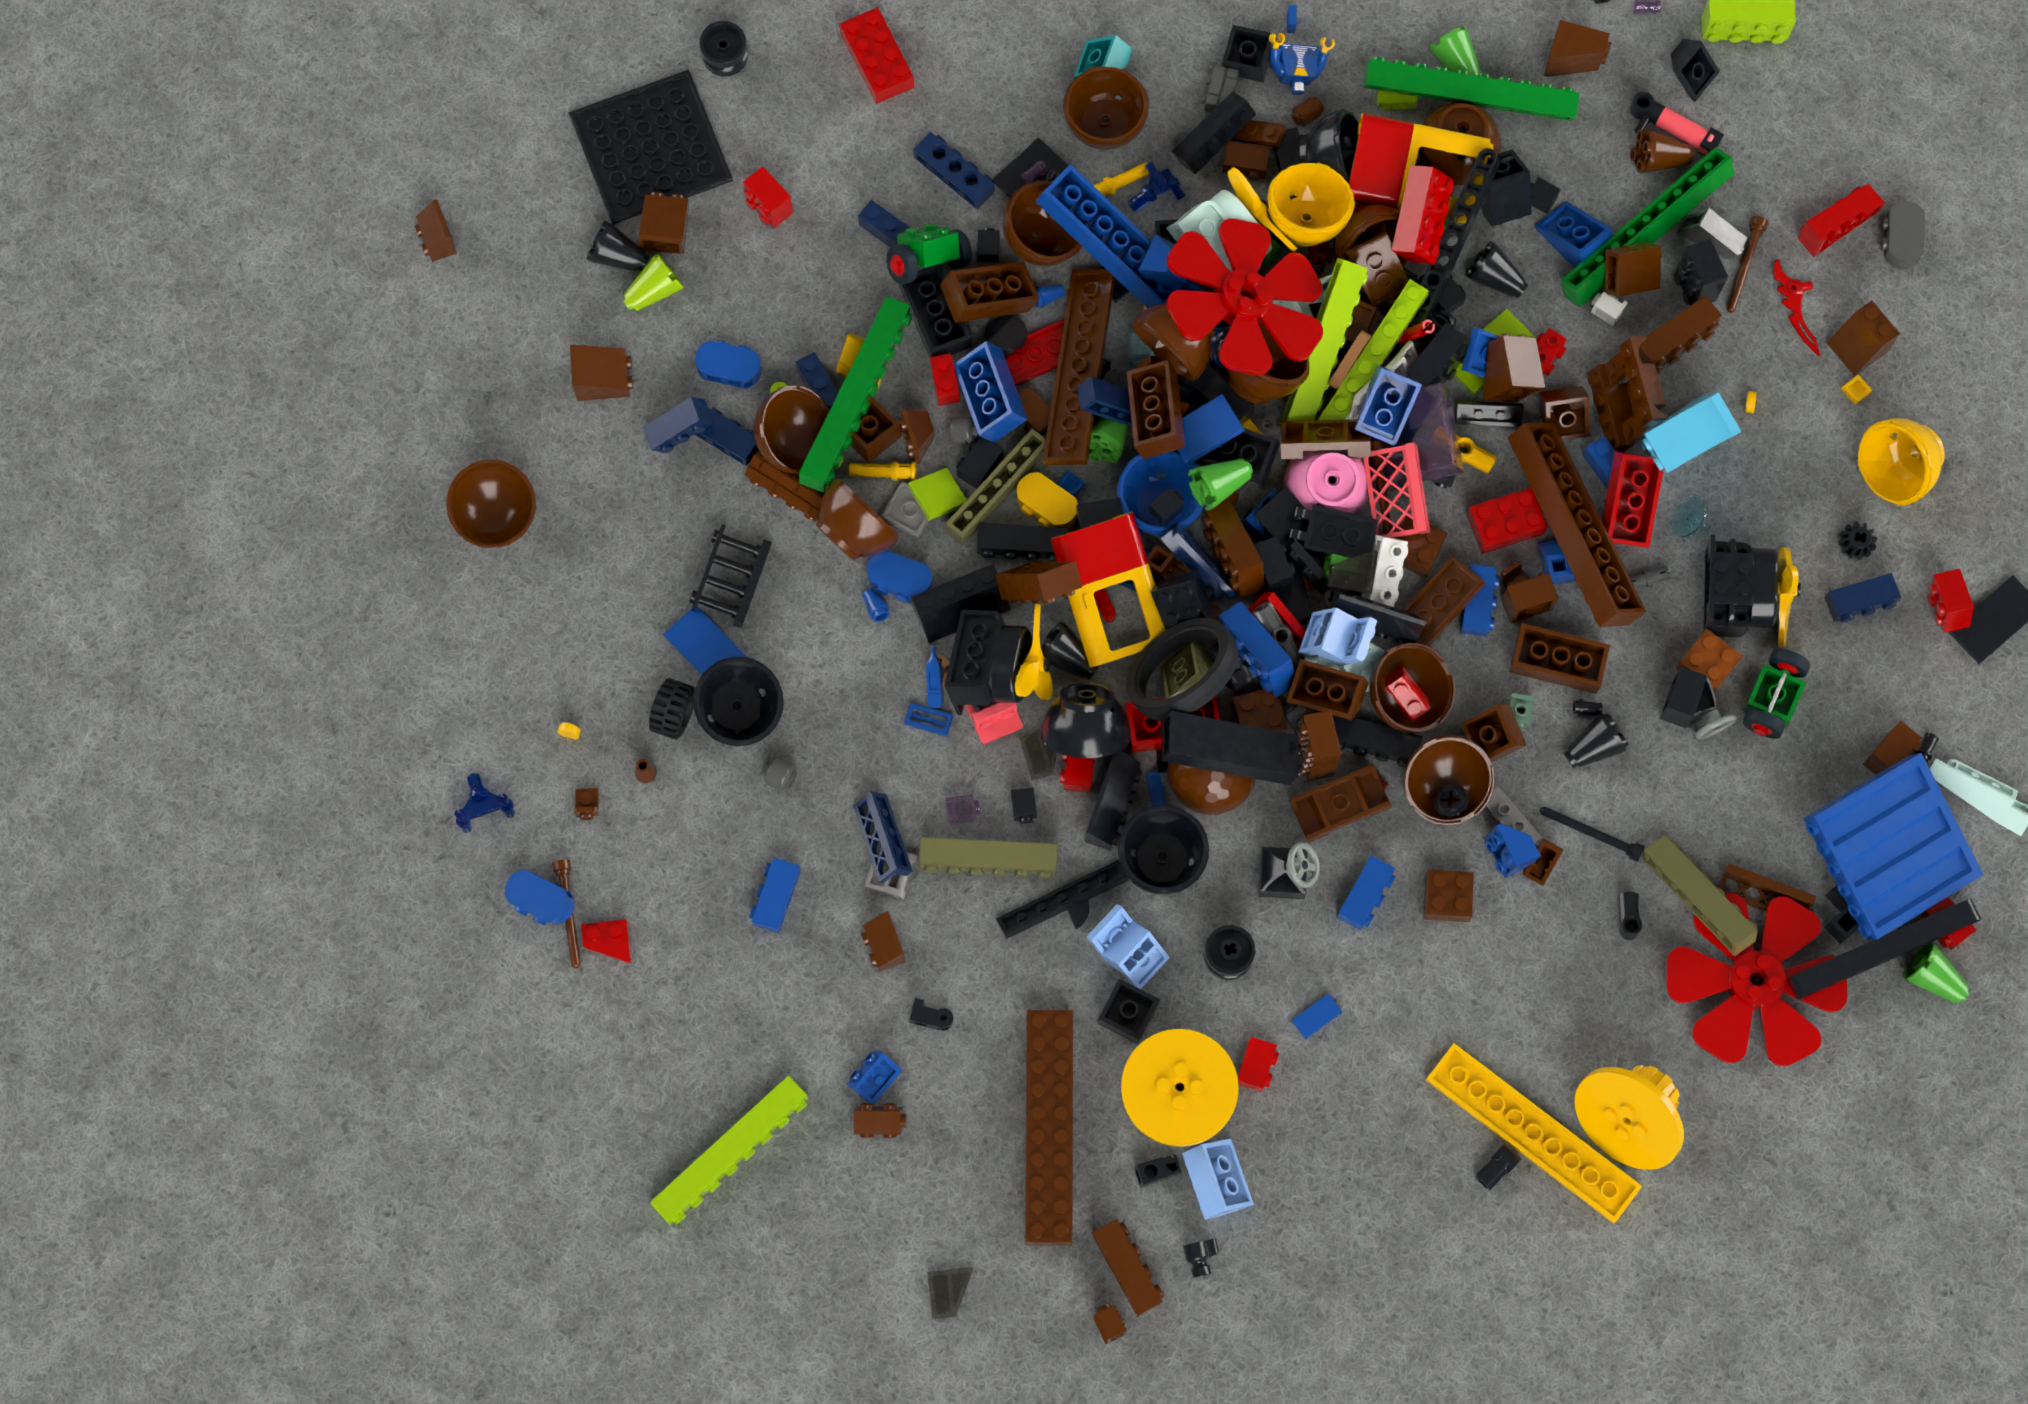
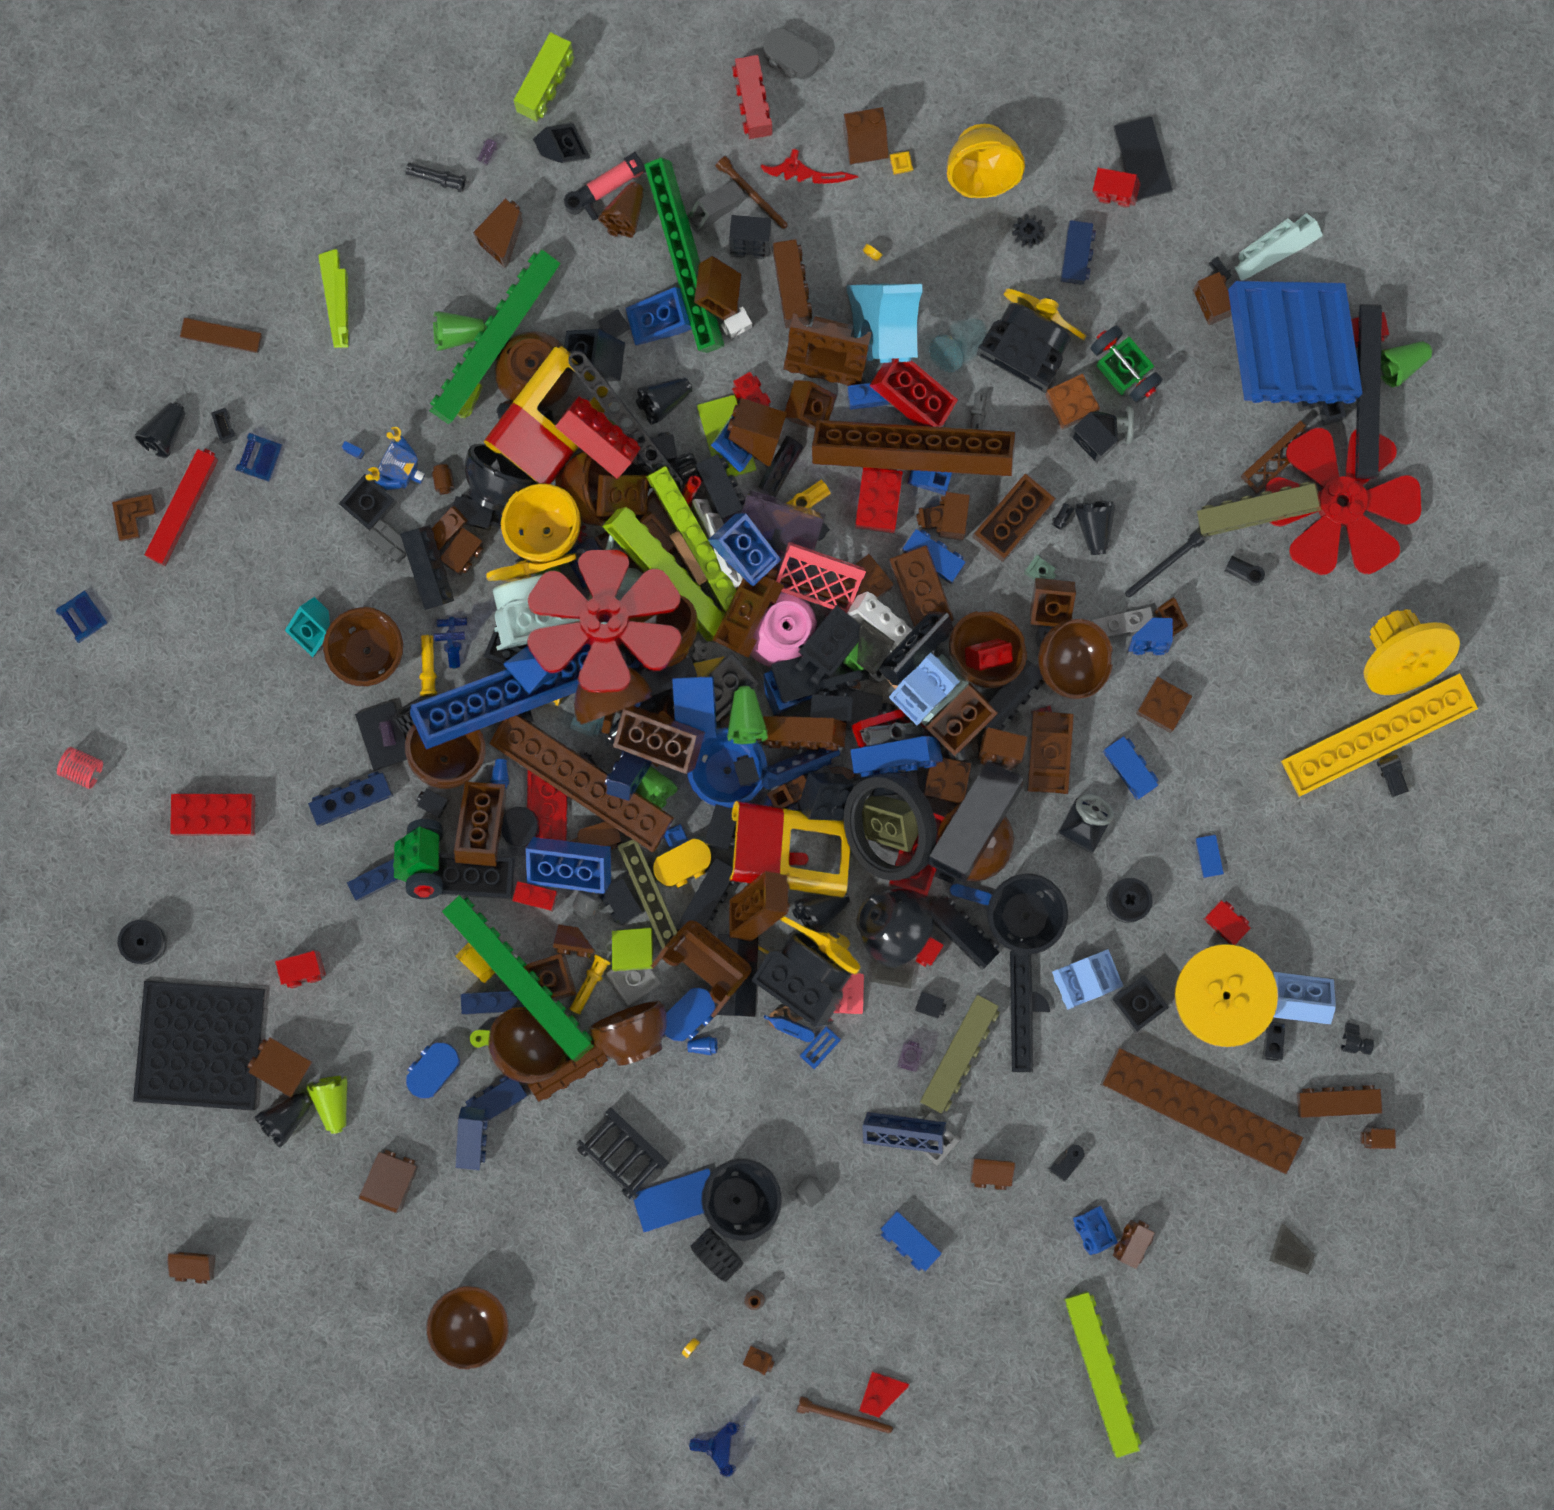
camera: 65 degrees left, 10 degrees up
blue brick [505,870,575,925] -> none
black gear [1432,784,1469,818] -> none
none -> reddish brown windscreen [651,920,752,1017]

